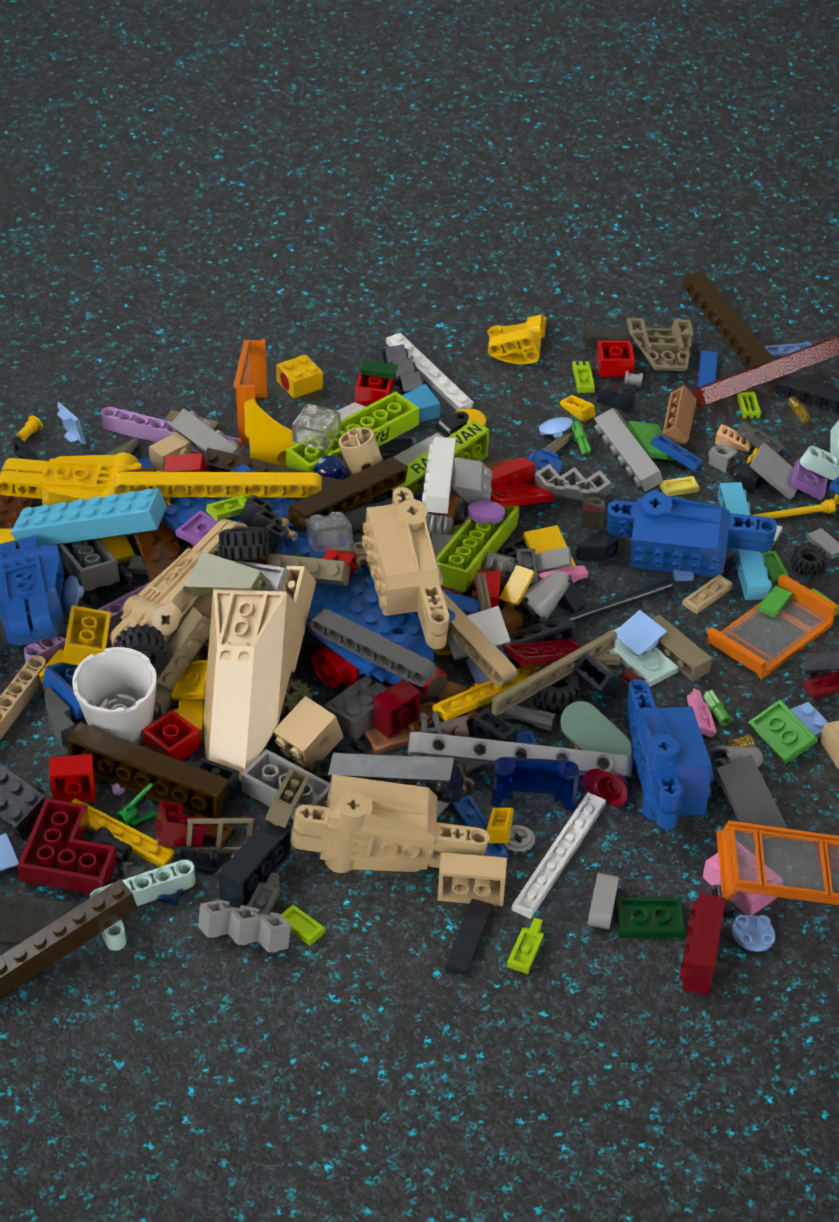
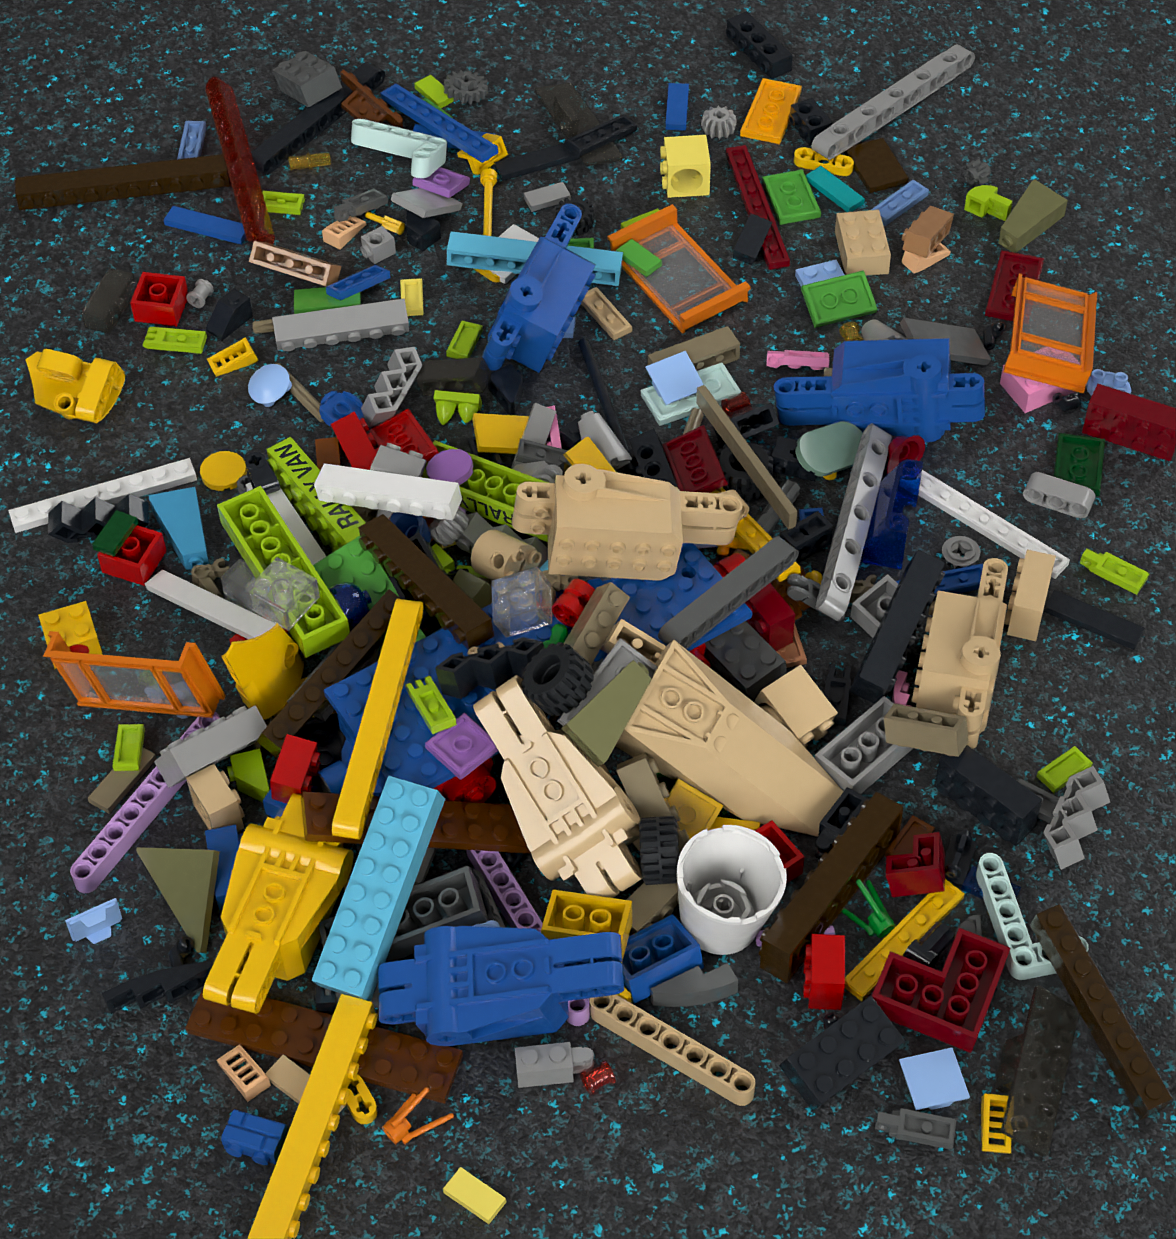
camera: 75 degrees left, 10 degrees up
yellow pin [16,415,43,442] -> none
dark tan window [186,818,254,853] -> none
tan cylinder [339,427,383,476] -> none
yellow slope [487,808,514,843] -> none
bright green axle [571,421,591,455] -> none
dark tan wedge [626,318,693,371] -> none
bright green axle [703,690,732,726] -> none
none -> lime tile [113,724,145,771]
none -> lime tile [434,390,482,425]

